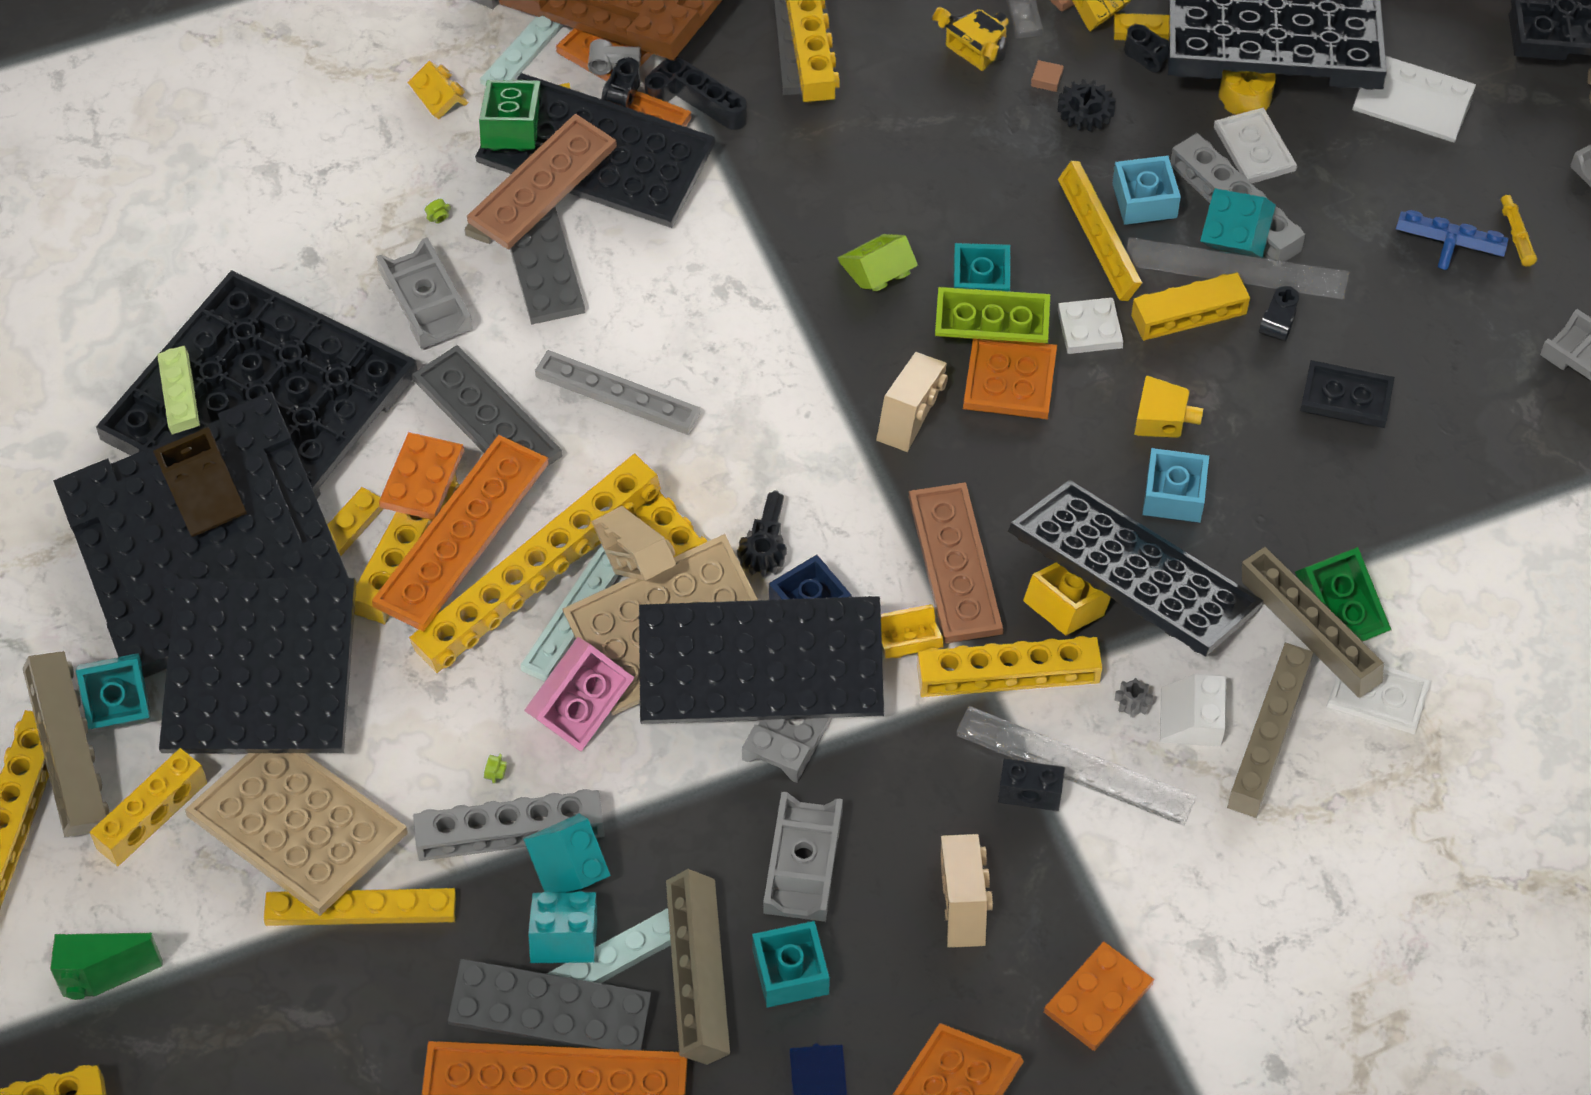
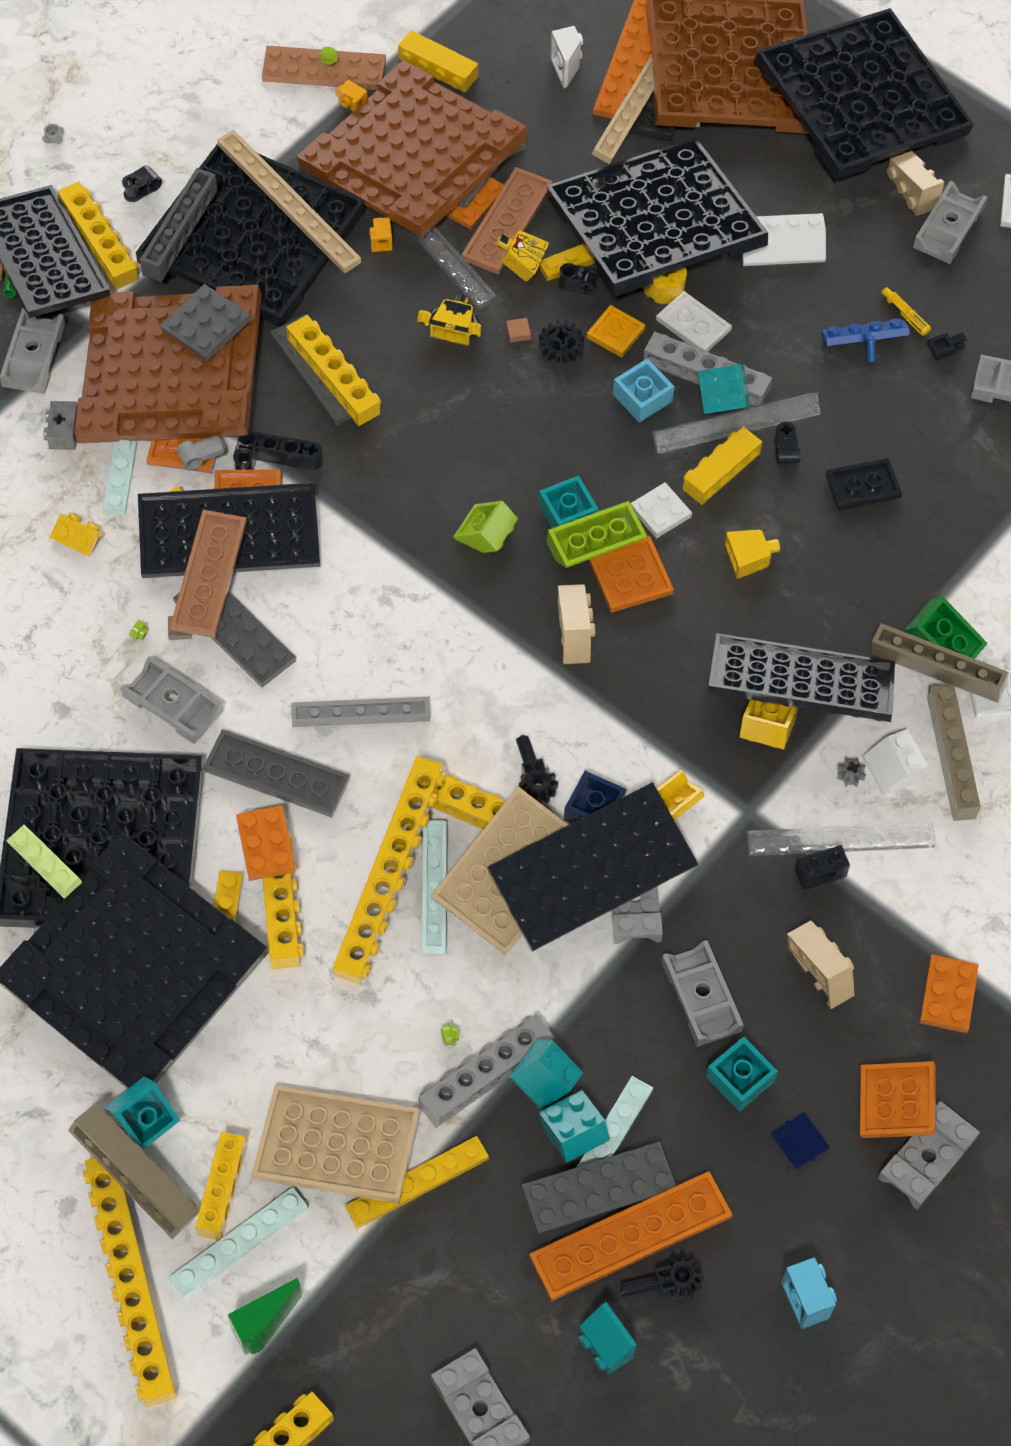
camera: 30 degrees left, 5 degrees up
dark brown slope [153,427,247,537] -> none
black plate [159,578,357,753] -> none
orange plate [372,435,548,632] -> none
green slope [479,80,540,151] -> none
bright pink slope [524,637,635,751] -> none
tan wedge [591,506,676,581] -> none
black piece [601,57,641,108] -> none
dark tan brick [666,869,730,1065] -> none
nougat plate [909,482,1003,643] -> none
yellow brick [917,636,1102,697] -> none
yellow plate [1058,161,1142,301] -> none
medium azure brick [1142,448,1209,523] -> none
none -> light aqua plate [169,1187,308,1300]
none -> light orange plate [587,305,646,358]
none -> black plate [927,332,967,360]

